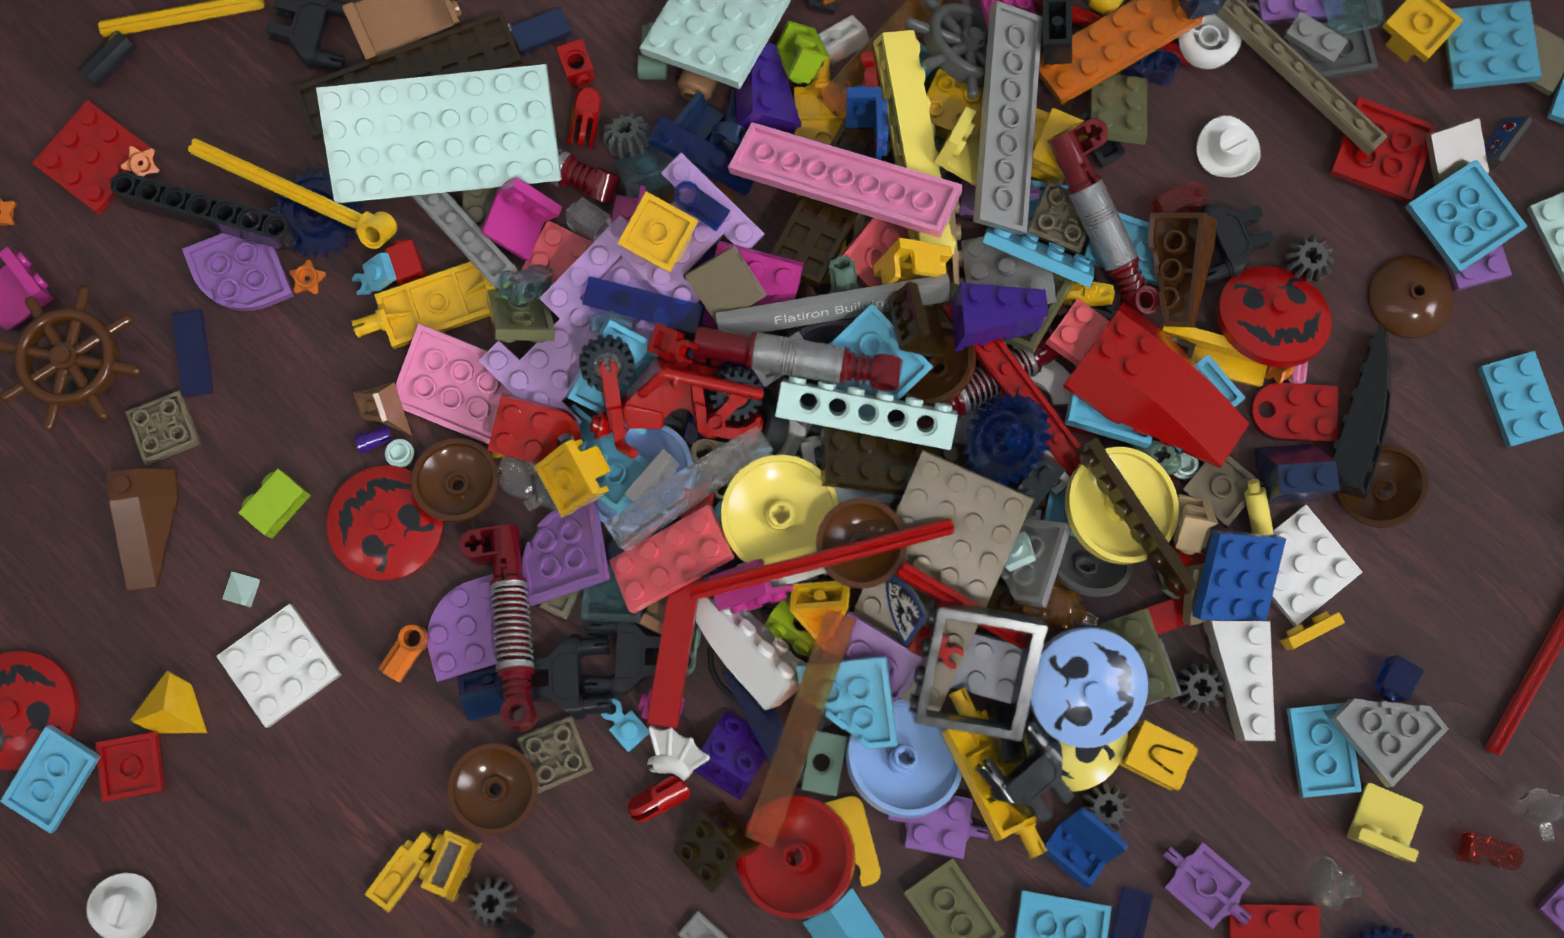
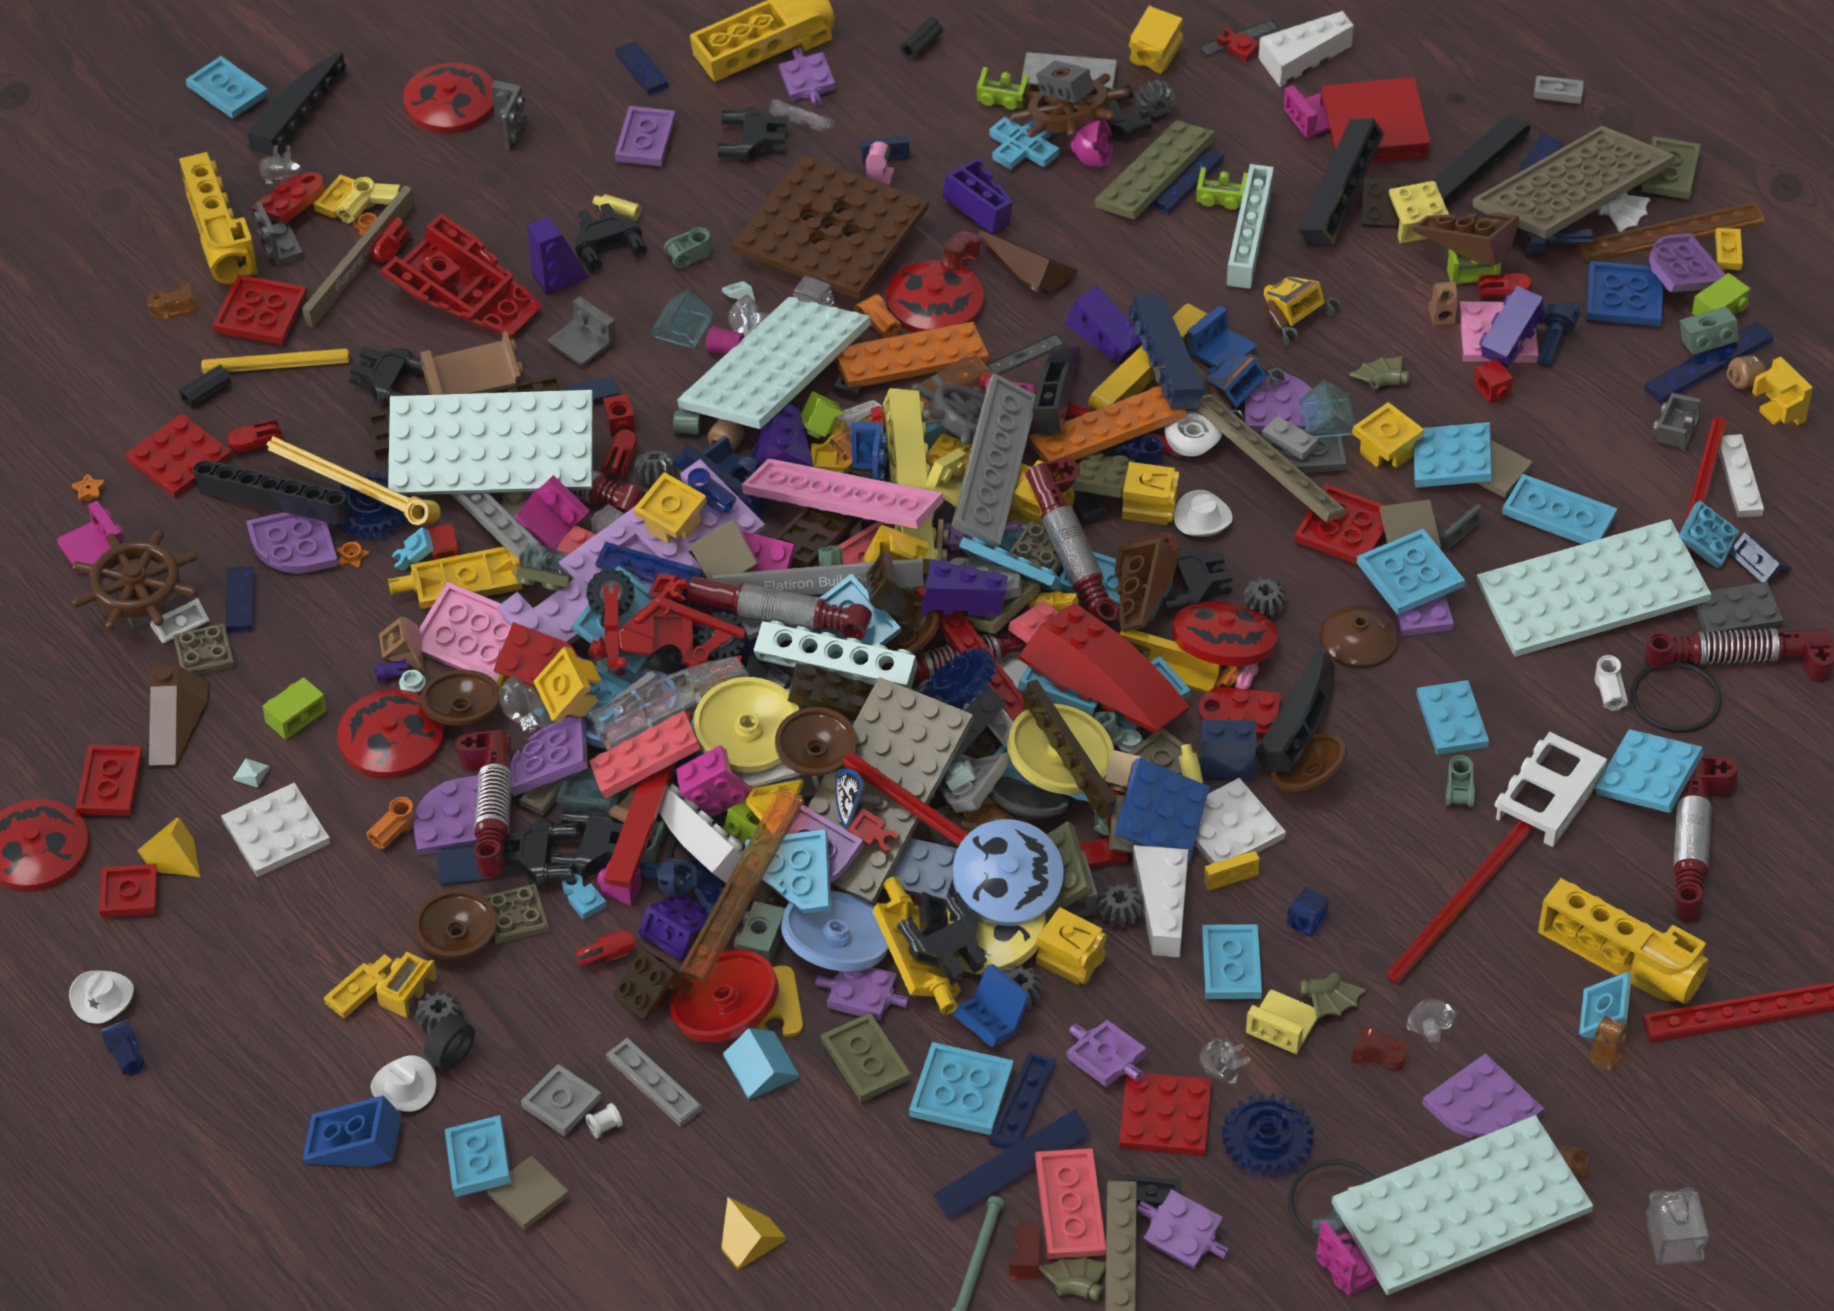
camera: 10 degrees right, 30 degrees down
medium azure plate [0,724,101,834] -> none
orange plate [121,146,159,177] -> none
white arm [647,726,710,781] -> none
red axle [688,518,954,601] -> none
window [908,599,1047,741] -> none
light grey plate [1330,699,1449,787] -> none
none -> red plate [76,745,143,816]
none -> white slope [150,598,210,644]
none -> red arm [227,419,284,453]
none -> dark blue piece [639,858,698,897]
none -> yellow piece [1122,462,1180,525]
none -> olive arm [1299,973,1366,1018]
none -> sand green piece [1445,755,1475,807]

